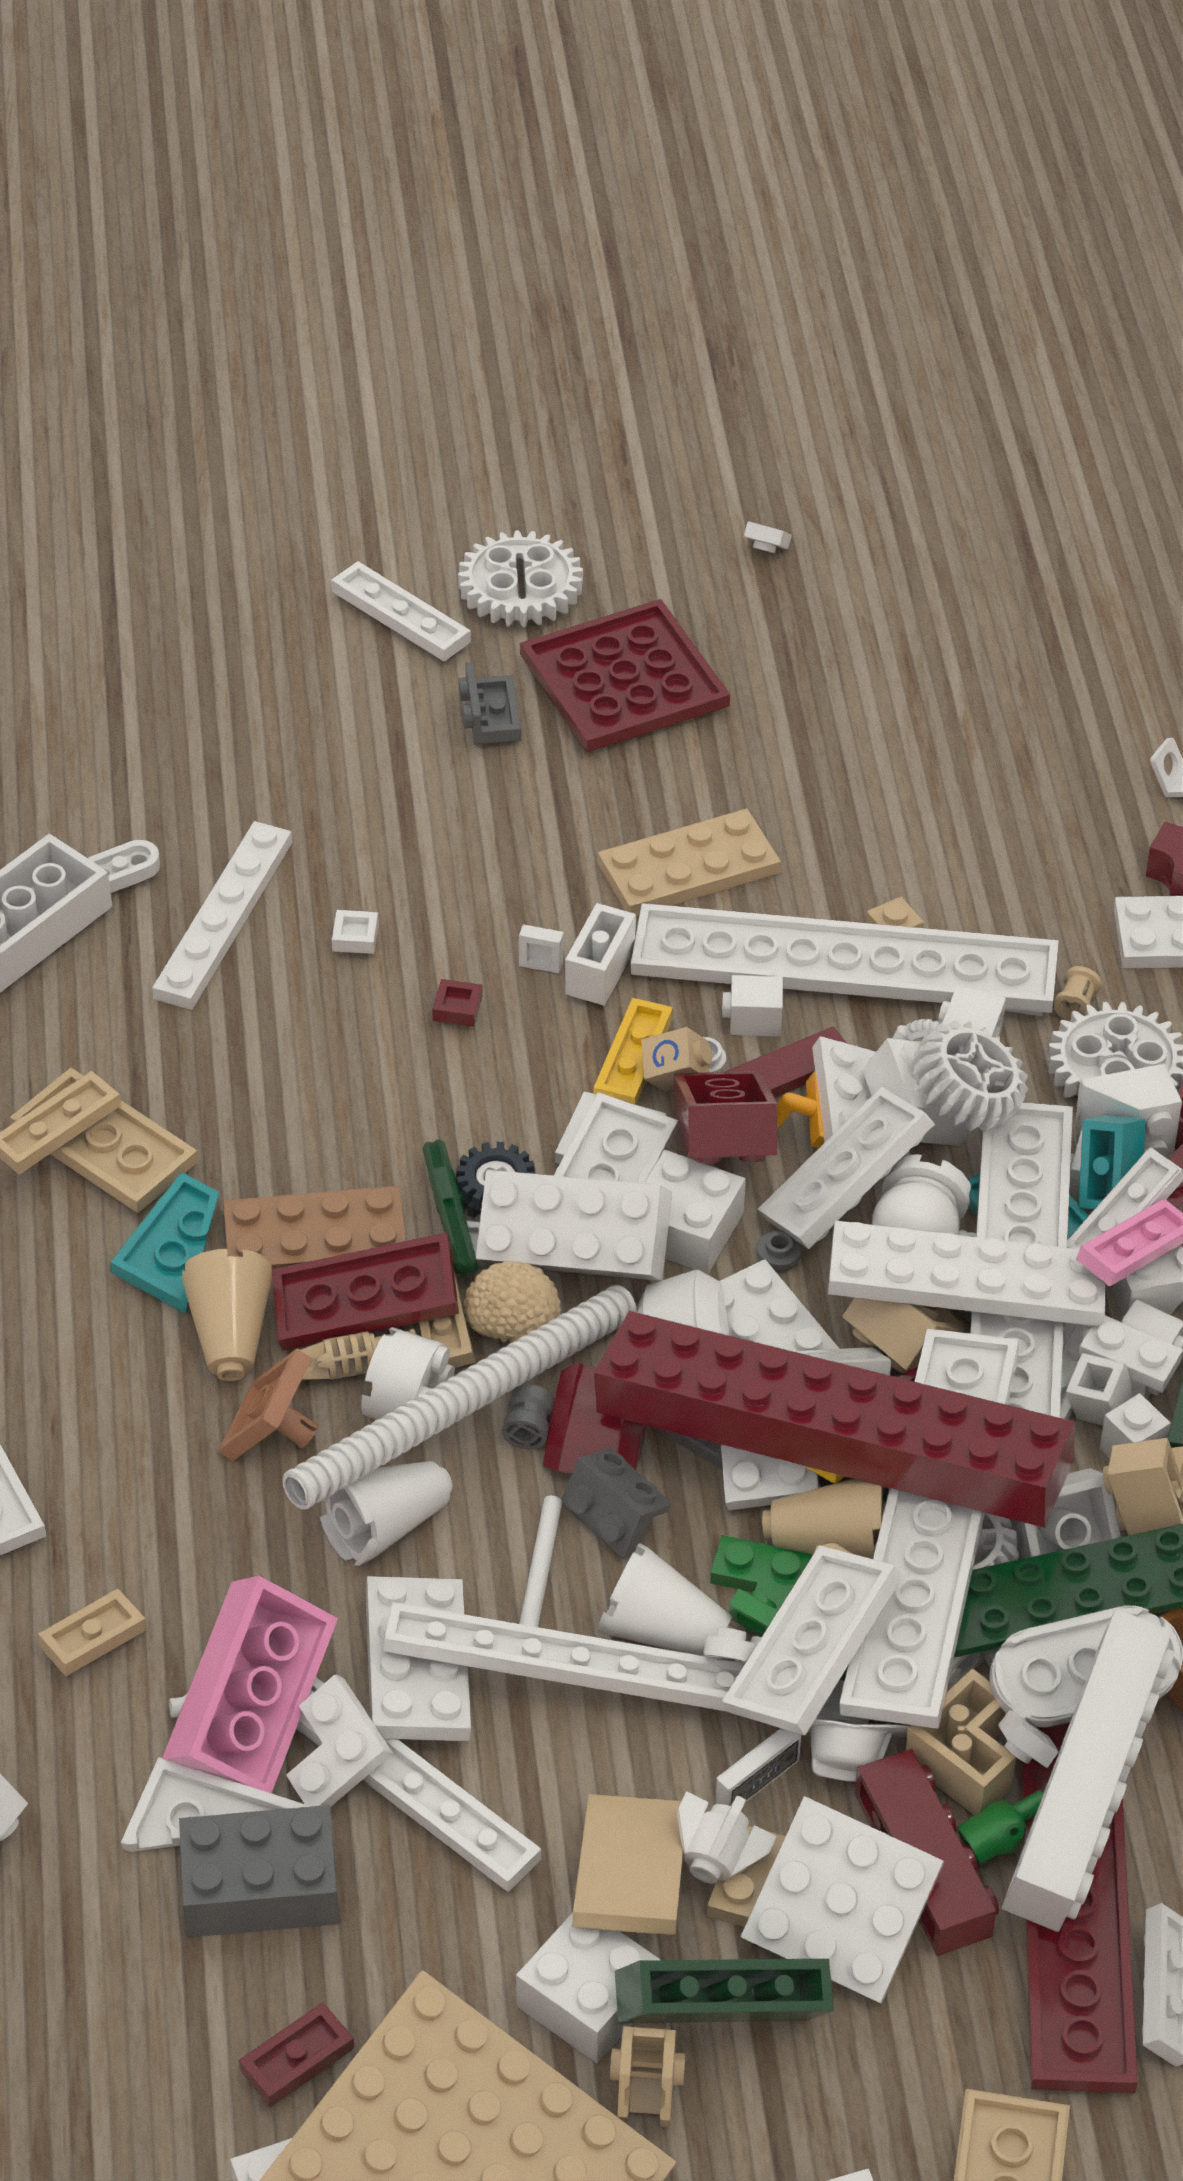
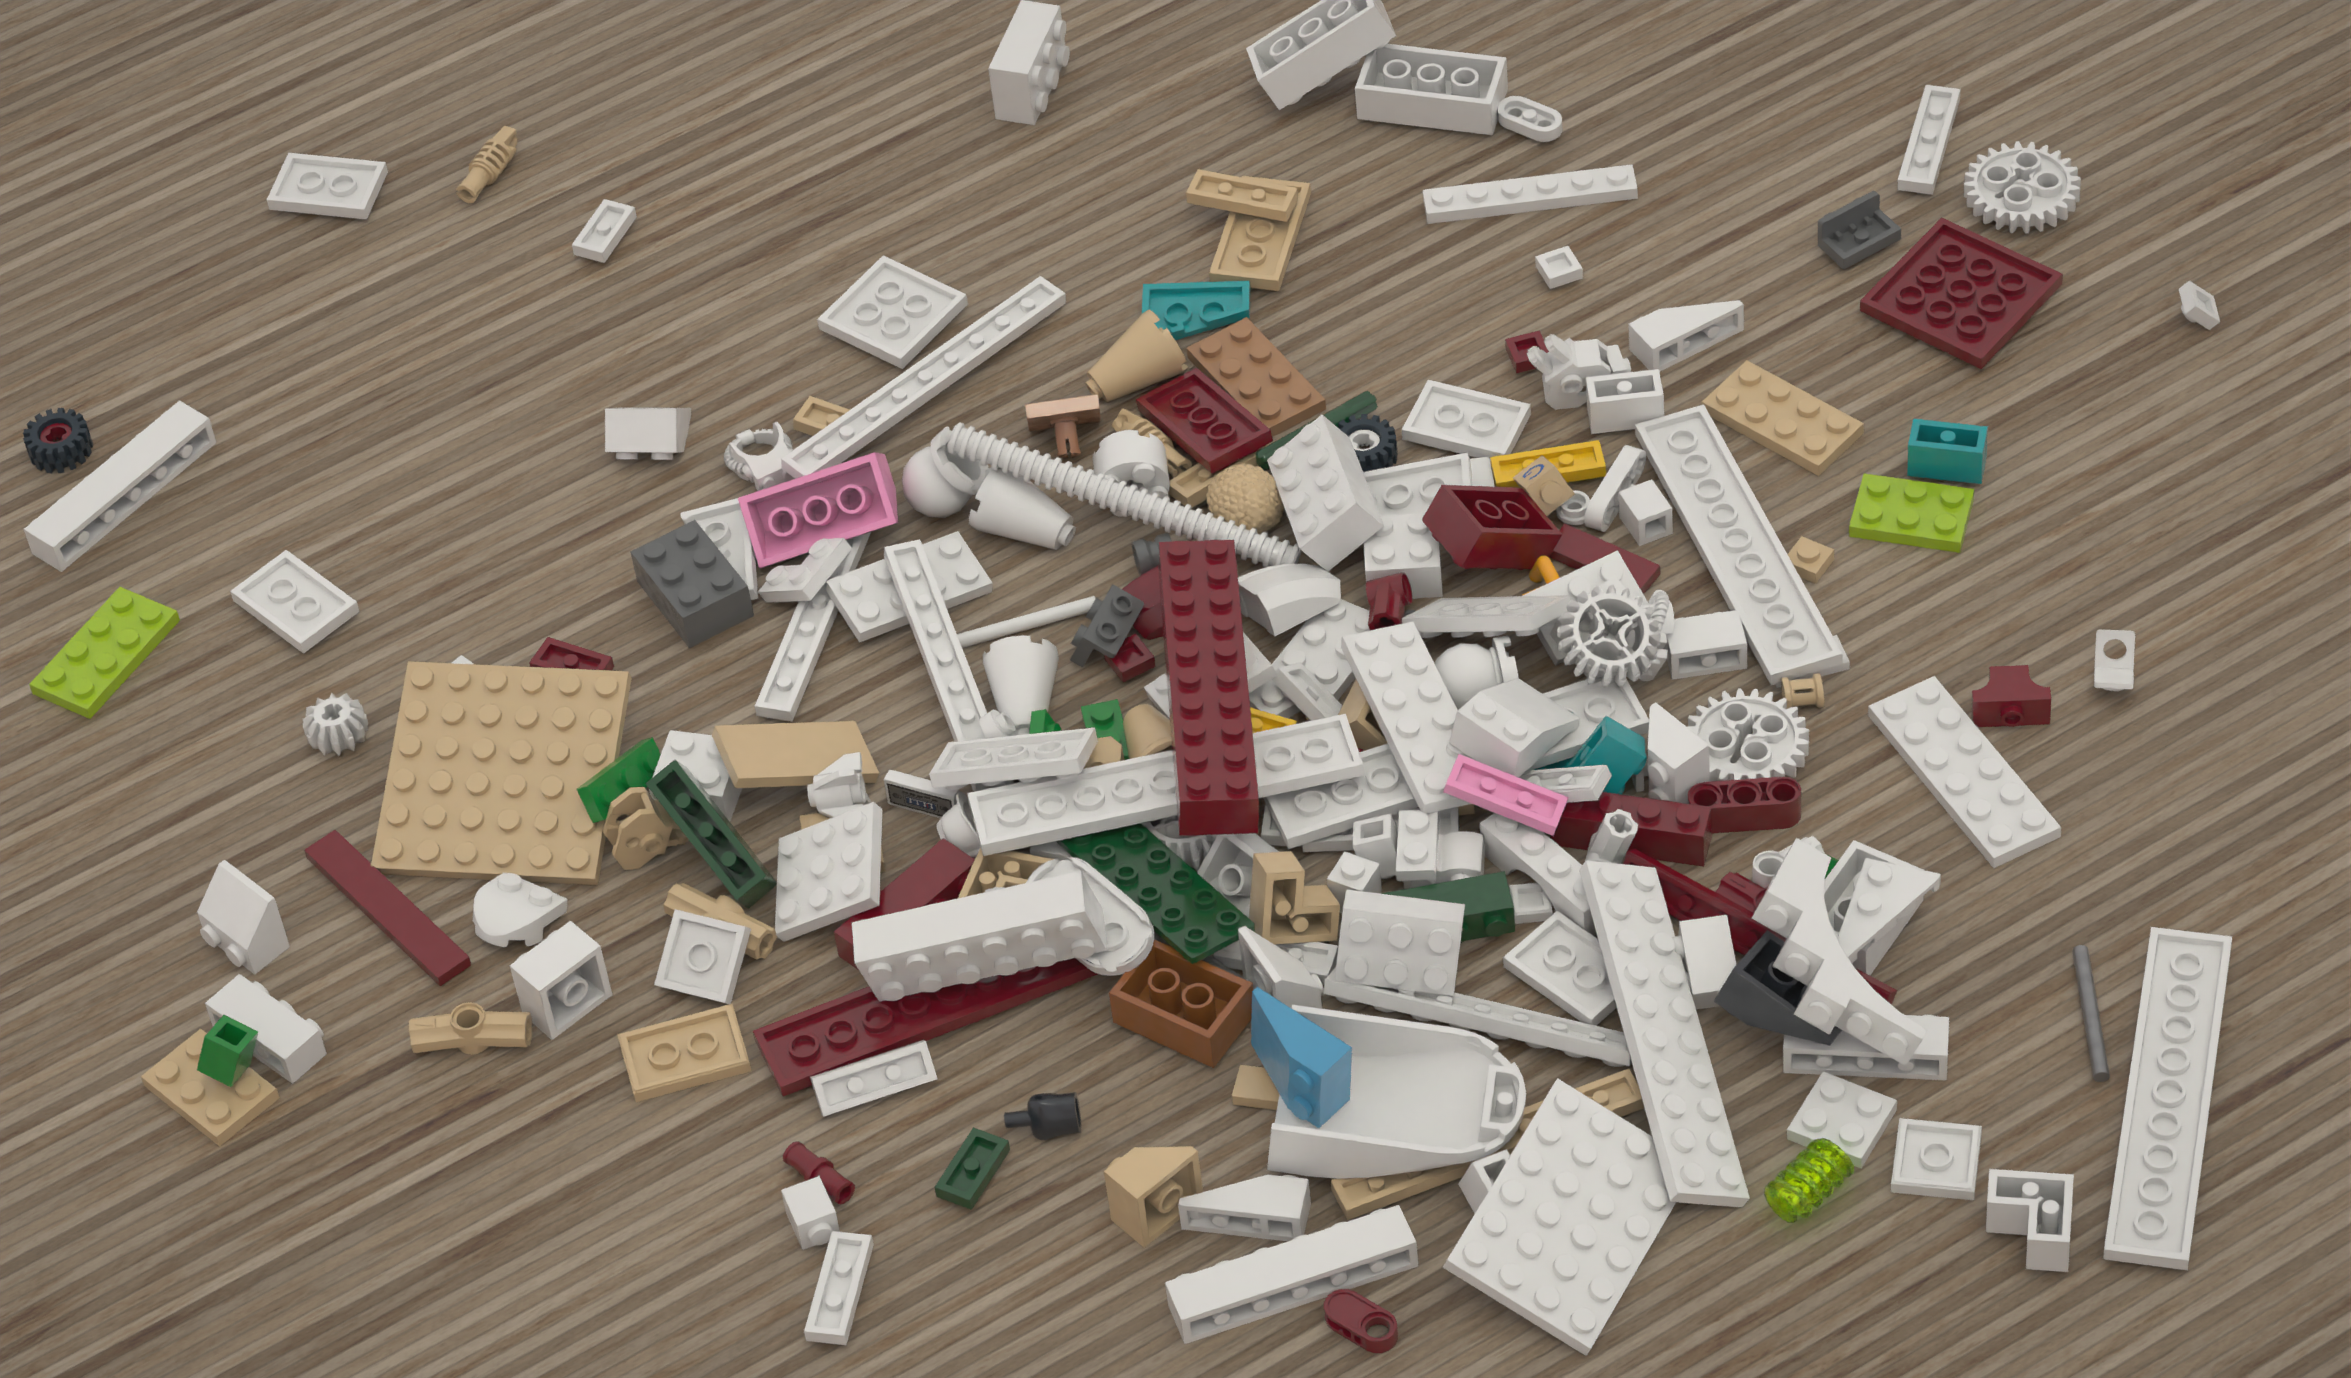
camera: 70 degrees right, 0 degrees up
none -> green plate [576,737,661,823]
none -> white plate [654,909,751,1004]
none -> tan piece [663,883,777,960]
none -> white piece [724,422,794,491]
none -> white plate [781,276,1066,479]
none -> white tile [902,427,992,518]
none -> dark red plate [1104,633,1156,683]
none -> dark red piece [1366,572,1413,630]
none -> white plate [1402,380,1531,459]
none -> white slope [1449,678,1580,778]
none -> white hinge [1527,334,1611,410]
none -> white beam [1584,445,1646,532]
none -> white slope [1628,300,1744,372]
none -> lime plate [1849,473,1974,553]
none -> teal brick [1907,419,1988,484]

